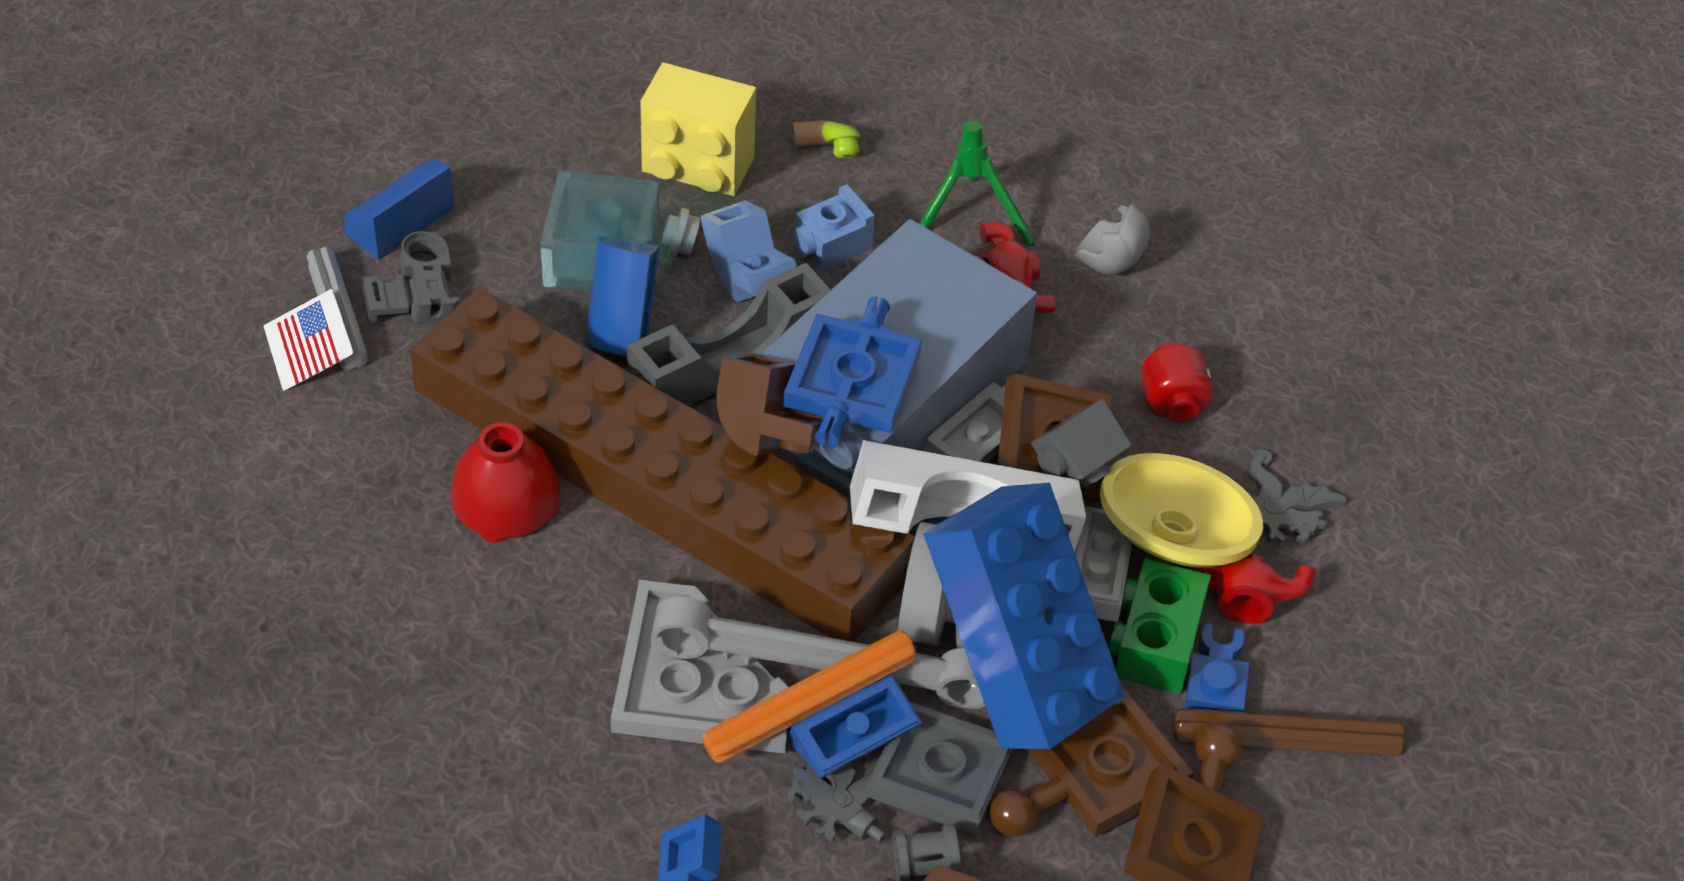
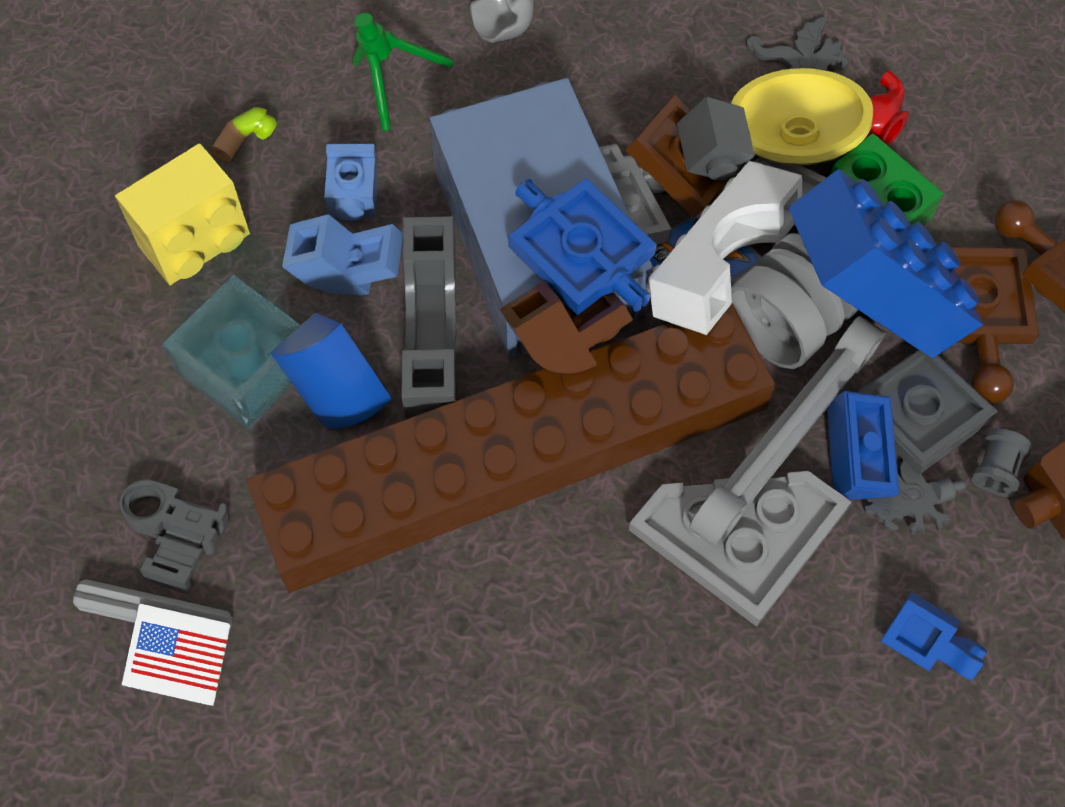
camera: 55 degrees left, 15 degrees up
blue brick [344,159,454,260] -> none
red piece [451,422,560,543] -> none
light grey plate [661,207,700,258] -> none
orange axle [702,631,916,763] -> none
red piece [978,222,1056,313] -> none
red head [1140,342,1214,422] -> none
reddish brown axle [1173,708,1405,756] -> none
blue plate [1185,623,1249,712] -> none

